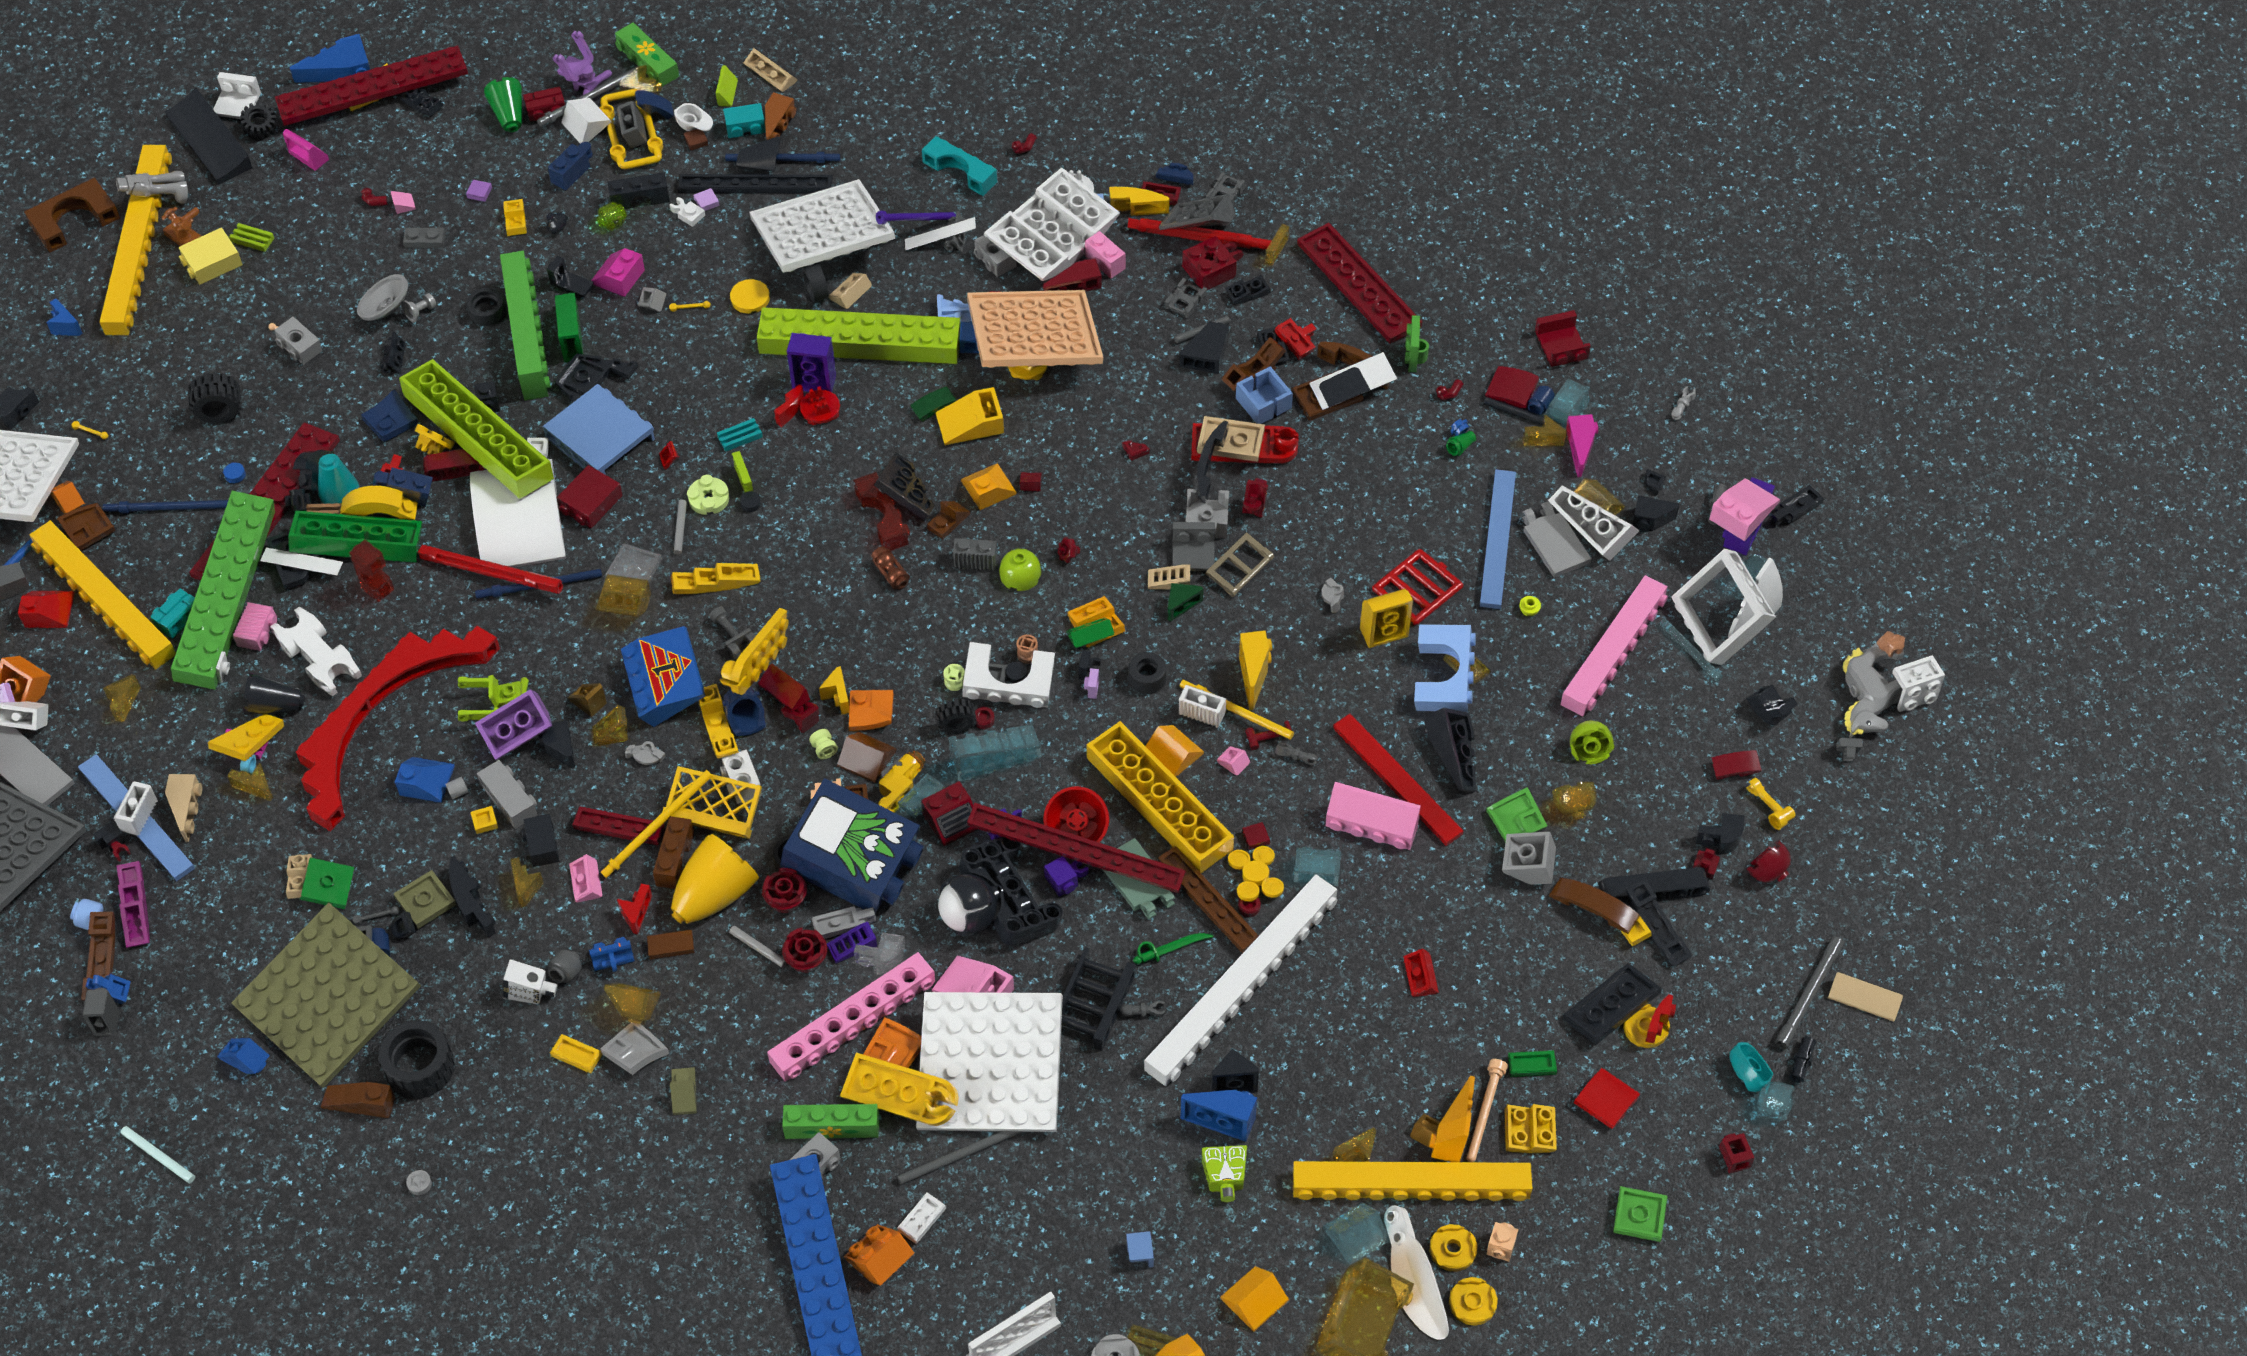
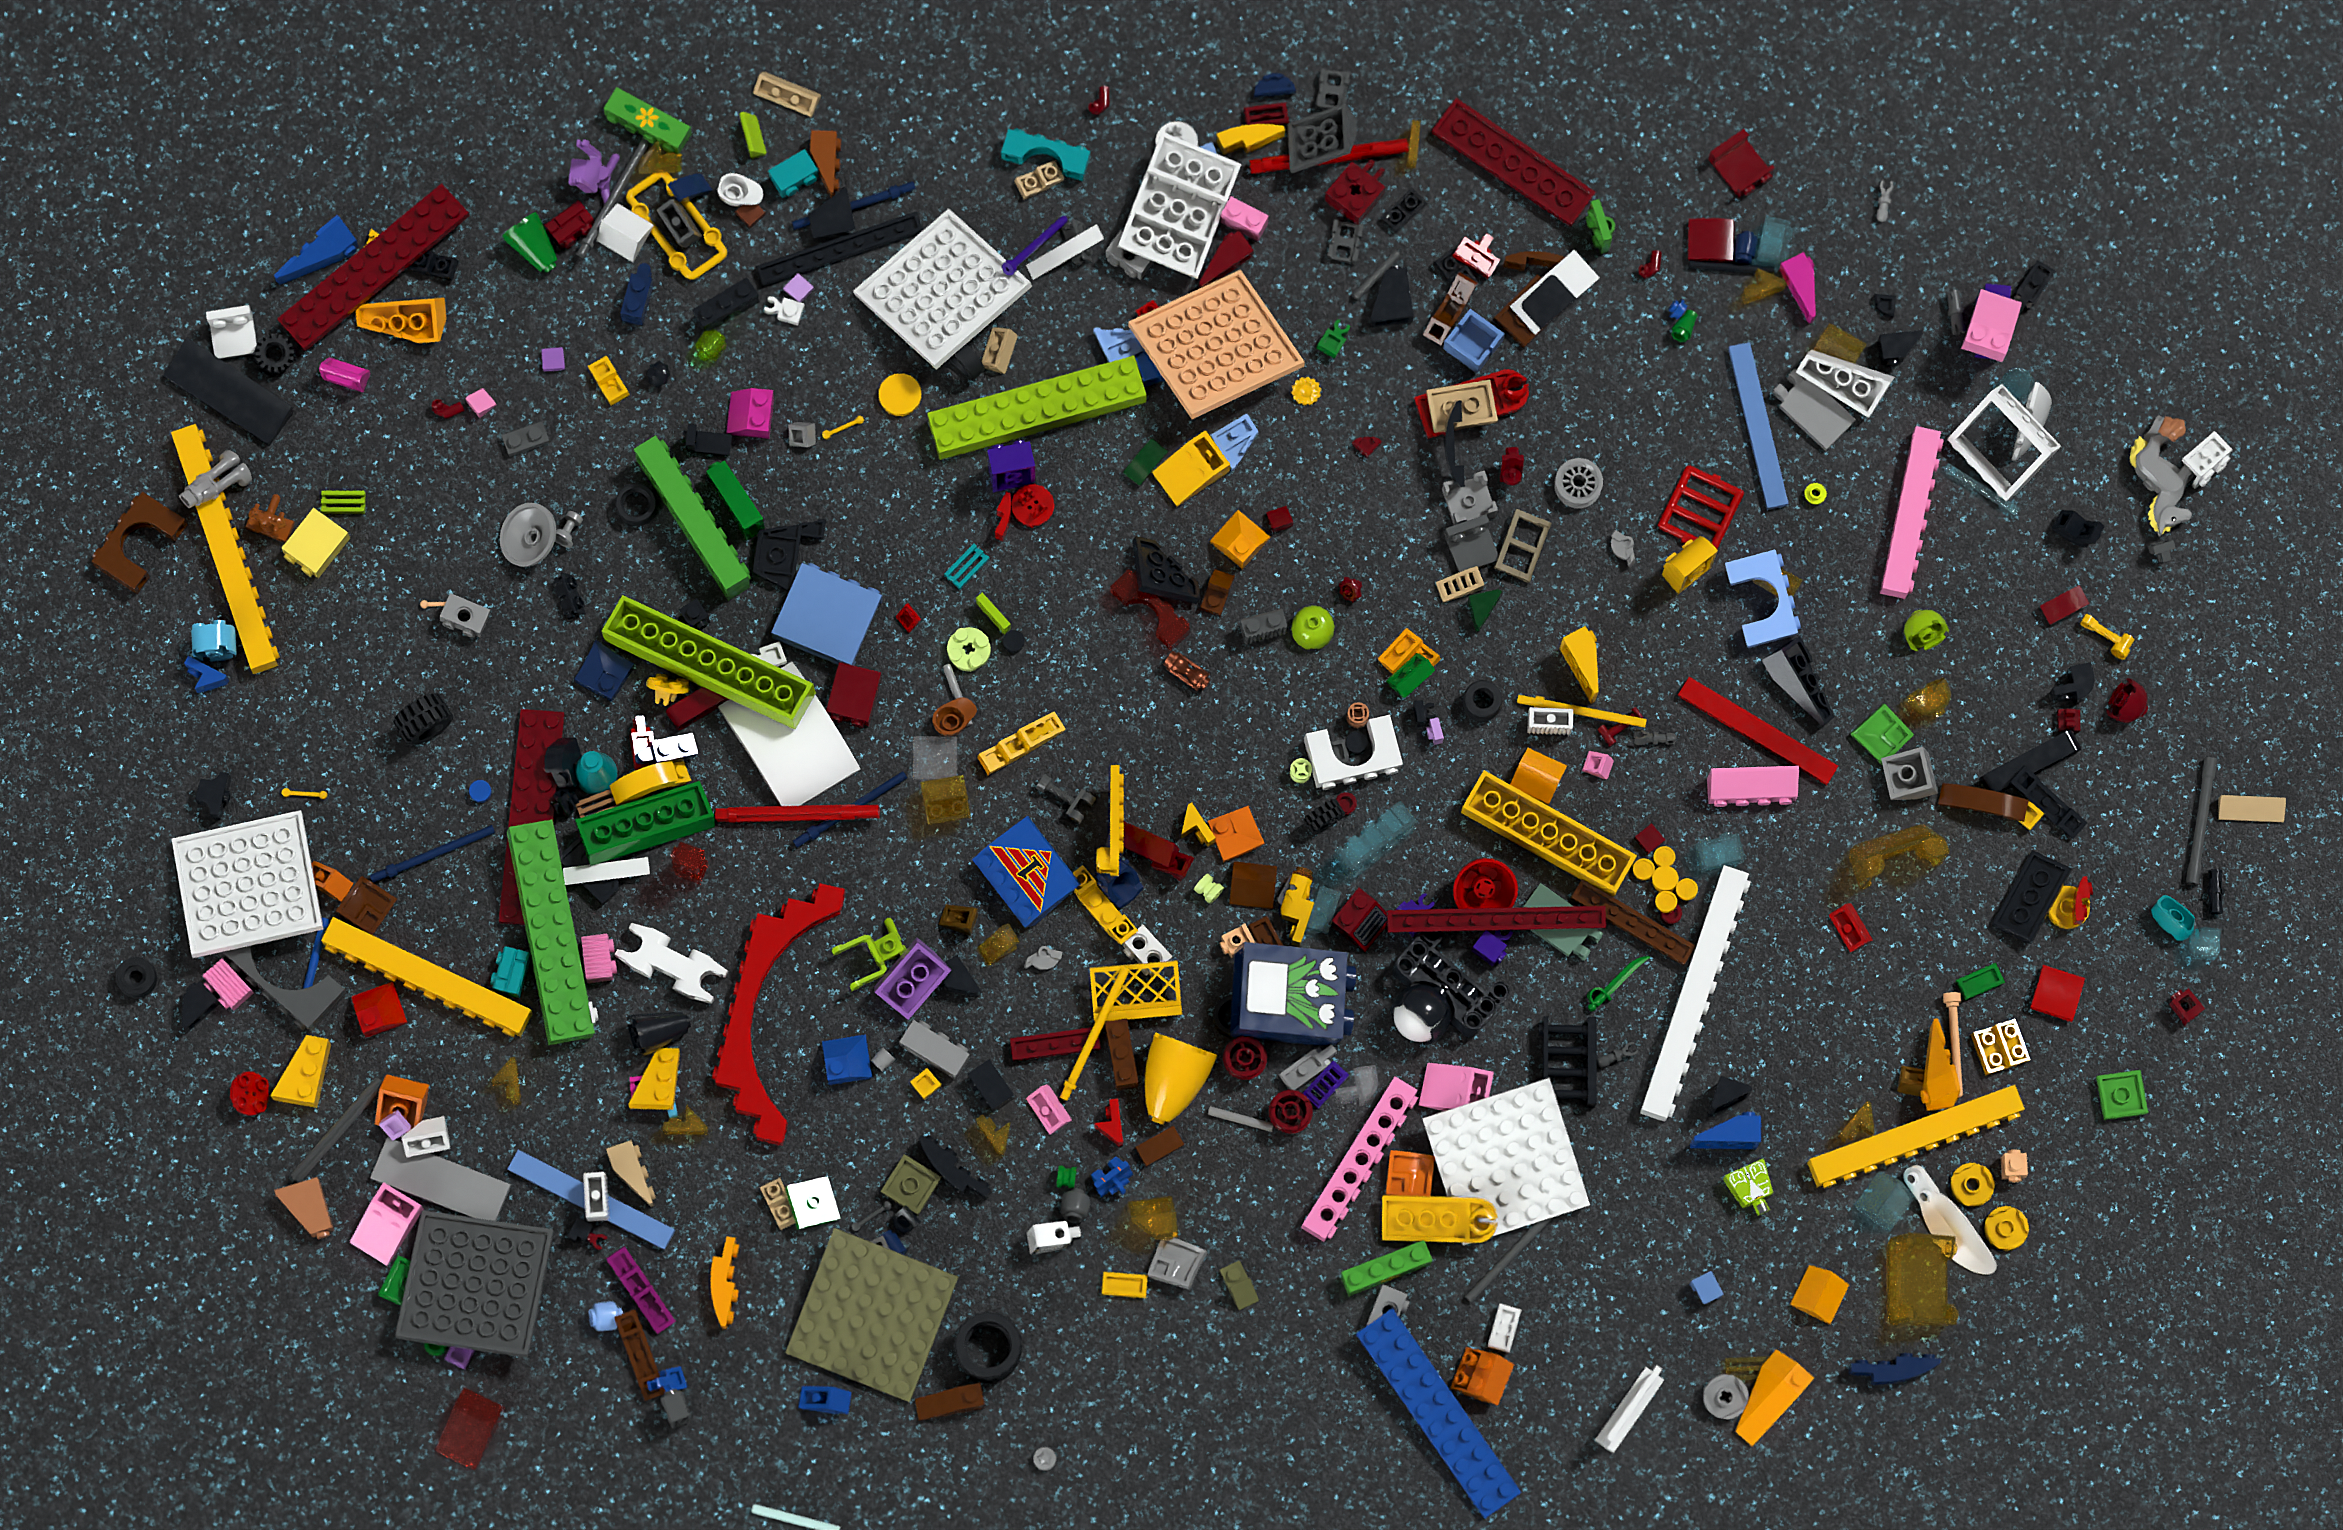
camera: 25 degrees left, 20 degrees up
none -> medium azure brick [191,620,237,661]
none -> light orange wedge [356,298,446,343]
none -> light orange slope [711,1236,739,1330]
none -> dark orange piece [932,697,977,737]
none -> tan slope [1014,161,1064,199]
none -> green wheel [1056,1165,1077,1189]
none -> light blue wing [1210,414,1258,471]
none -> yellow piece [1291,377,1321,406]
none -> green plate [1317,319,1350,359]
none -> light grey wheel [1554,458,1603,508]
none -> clear yellow windscreen [1849,824,1950,889]

